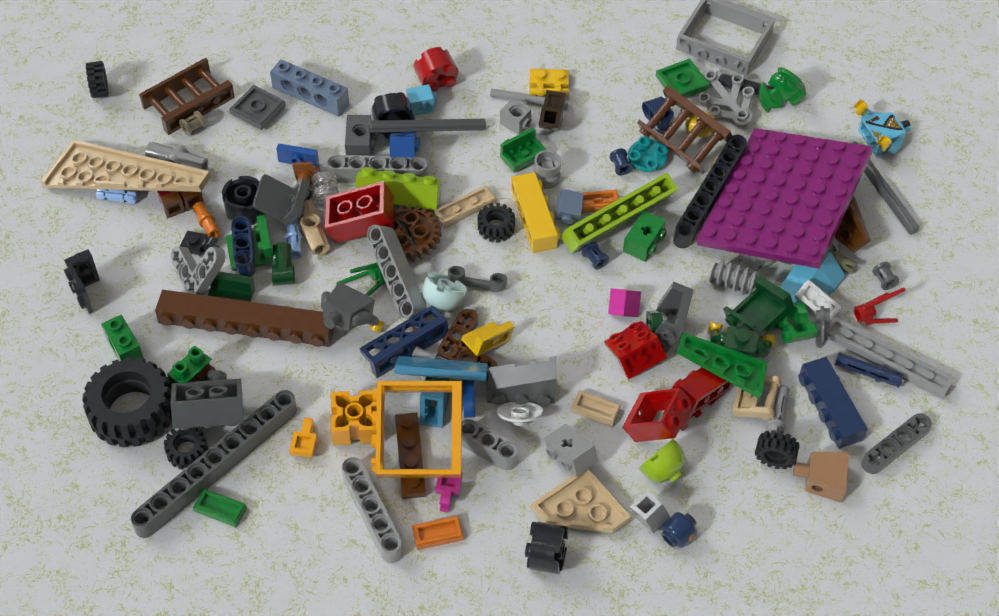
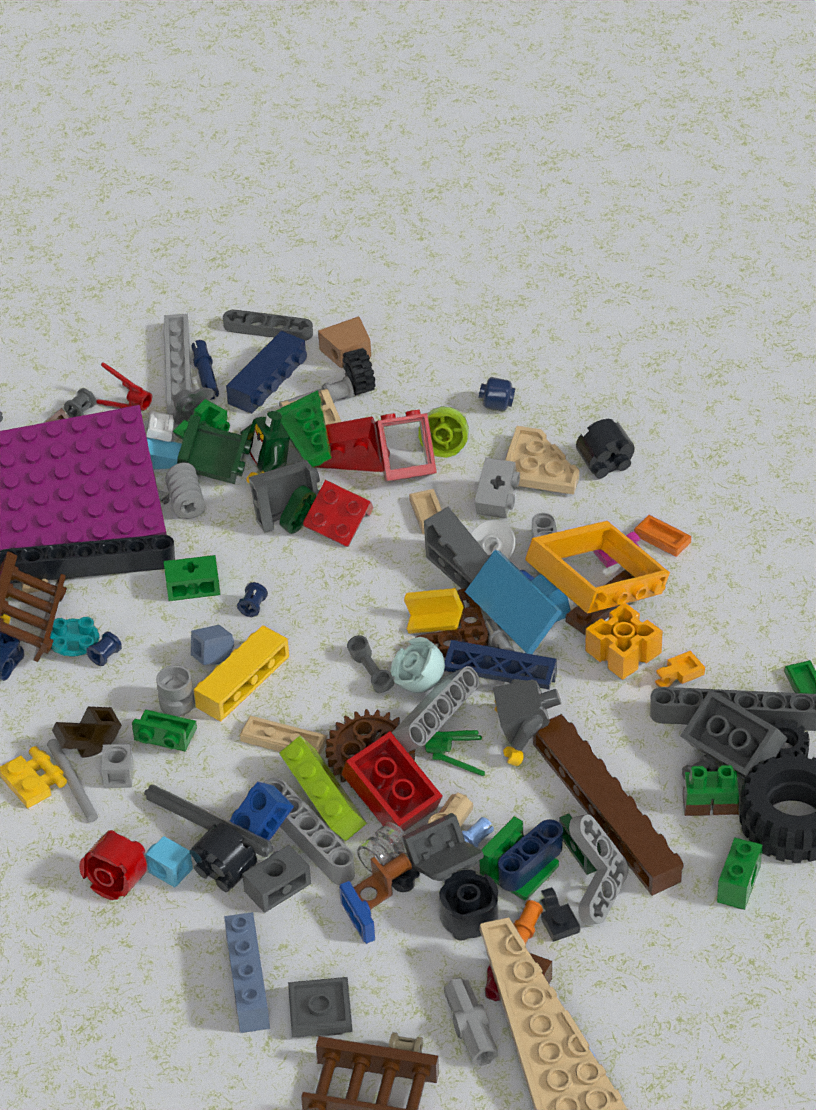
camera: 125 degrees left, 10 degrees down
black bracket [64,249,100,314] -> none
dark green piece [272,242,295,286] -> none
light grey beam [342,457,403,563] -> none
black tyre [477,203,515,243] -> none
lime brick [560,172,678,254] -> none
orange tile [581,189,619,214] -> none
dark pink panel [608,288,641,317] -> none
light grey brick [630,491,670,533] -> none

